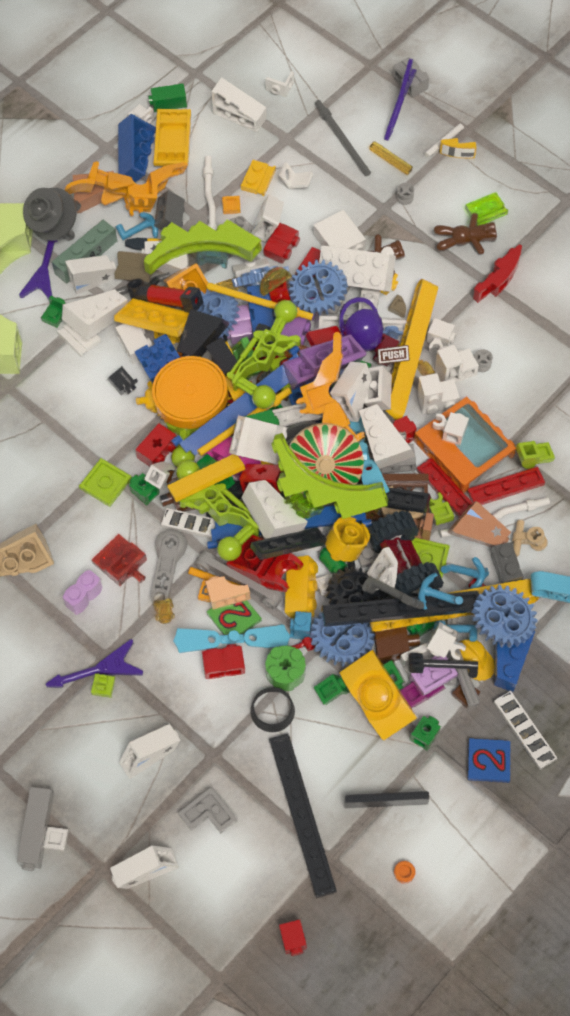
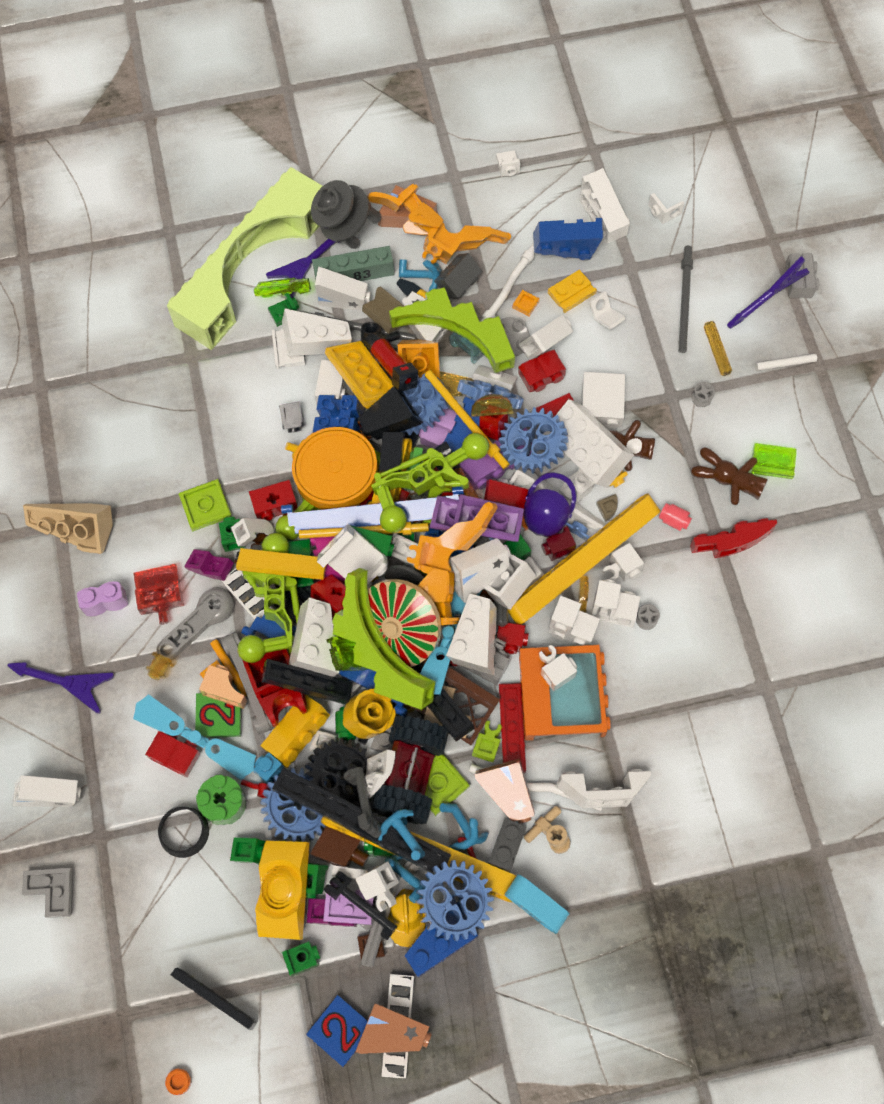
camera: 35 degrees right, 5 degrees up
lime tile [91,674,116,698] -> none
blue wedge [118,114,156,182] -> none
green brick [148,83,187,112] -> none
yellow slope [154,109,191,166] -> none
black tile [269,733,337,899] -> none
red brick [279,920,307,956] -> none
sticker [377,345,410,364] -> none
nougat bracket [414,513,434,541] -> none
slope [439,138,477,159] -> none
red tile [467,466,545,505] -> none
lime brick [516,441,555,469] -> none
none -> magenta slope [184,549,234,581]
none -> clear neon green hinge [254,278,311,298]
none -> nougat slope [356,1004,432,1054]
none -> blue wedge [533,218,603,260]
none -> white slope [557,769,651,808]
none -> coral brick [659,503,692,531]

